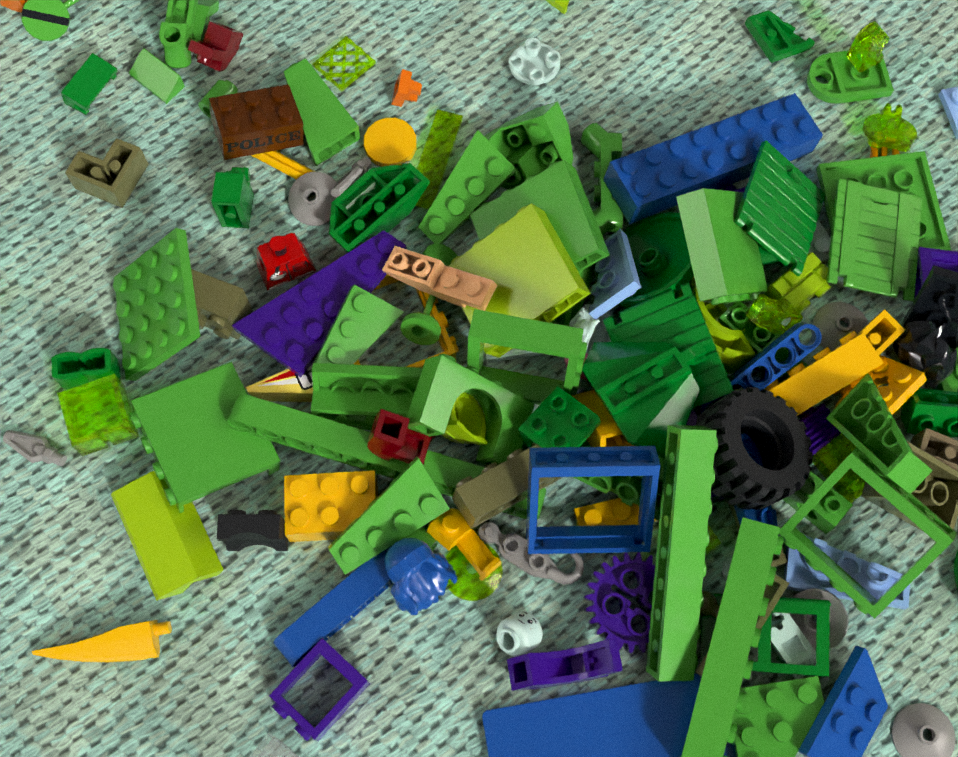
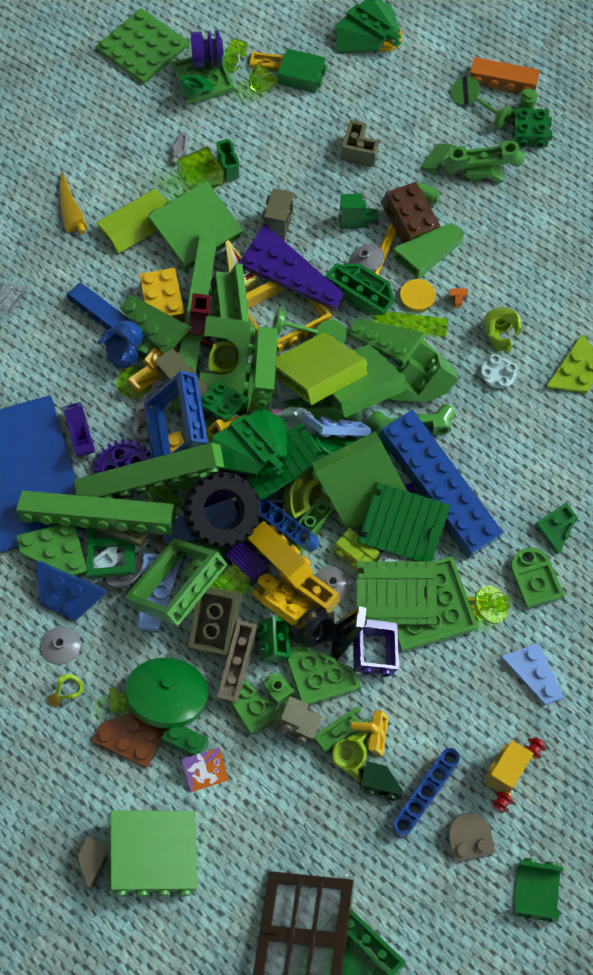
camera: 80 degrees right, 5 degrees down
green hinge [61,53,118,115] -> none
bright green plate [113,228,201,381] -> none
dark red brick [188,21,243,72] -> none
black brick [216,510,288,551] -> none
red torso [257,233,316,291] -> none
dark purple window [269,638,370,741] -> none
clear neon green window [312,36,376,92] -> none
bright green wing [314,285,404,364] -> none
light grey piece [331,157,371,197] -> none
light nougat slope [382,246,497,311] -> none
light aqua head [496,611,543,657] -> none
clear neon green leg [745,294,804,335] -> none
bright green wedge [826,373,933,494] -> none
clear neon green leg [846,21,890,73] -> none
none -> lime piece [483,307,522,353]

